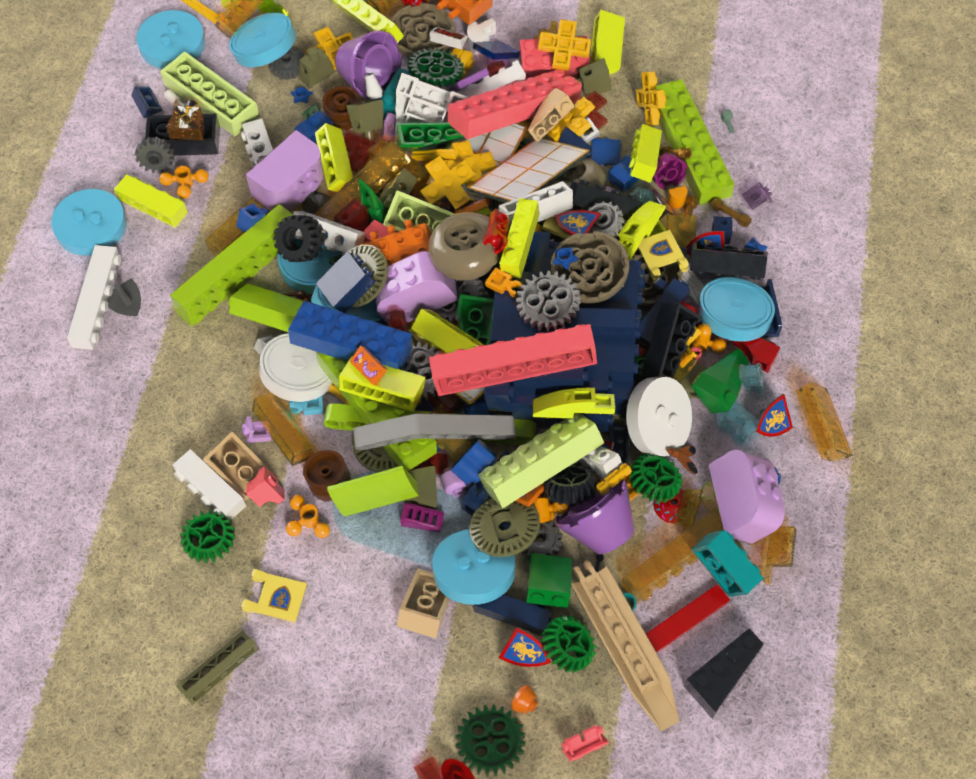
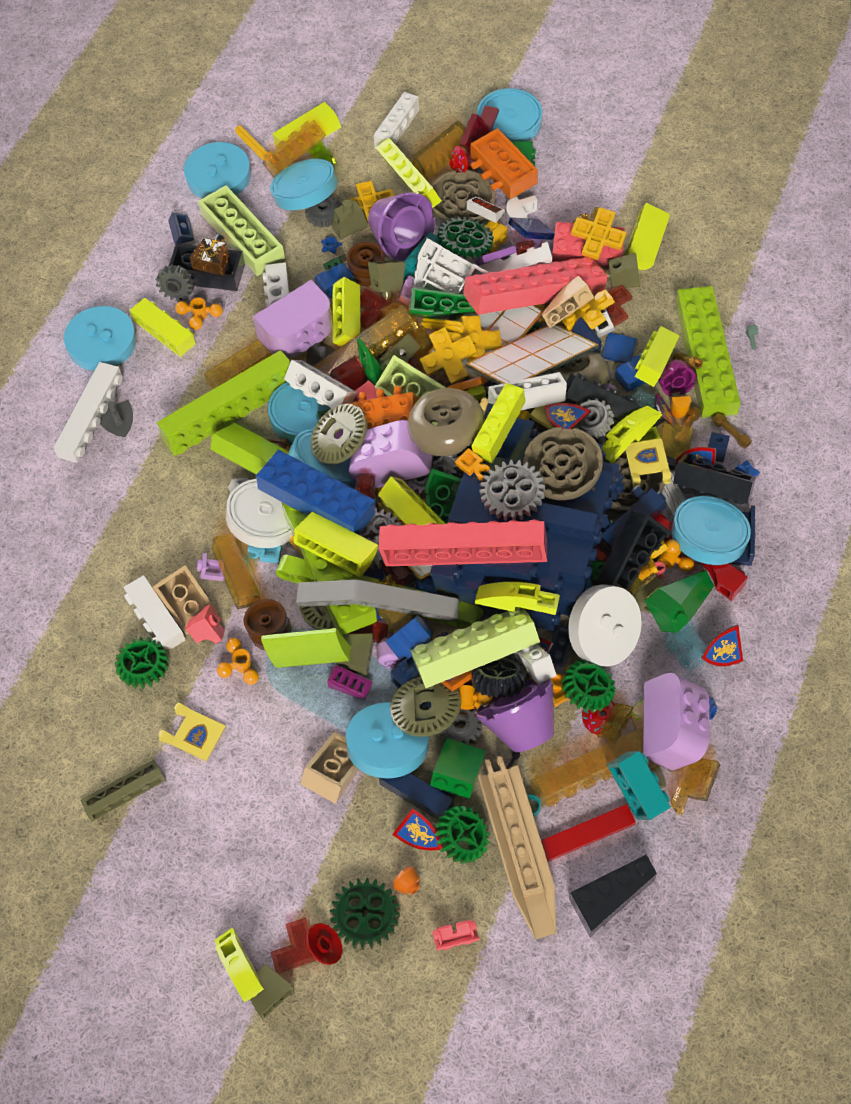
camera: 15 degrees right, 0 degrees up
white axle [164,89,188,109] -> none
blue brick [236,204,270,233] -> none
black tyre [273,215,325,262] -> none
brick [316,251,376,313] -> none
orange tile [350,346,388,386] -> none
white cone [364,72,383,100] -> none
red plate [483,209,510,254] -> none
blue plate [553,247,578,270] -> none
yellow axle [596,463,632,495] -> none
yellow plate [636,71,666,125] -> none
dark orange piece [666,446,698,474] -> none
clear light blue piece [739,363,765,394] -> none
clear purple bracket [742,183,773,210] -> none
clear yellow brick [796,382,853,461] -> none

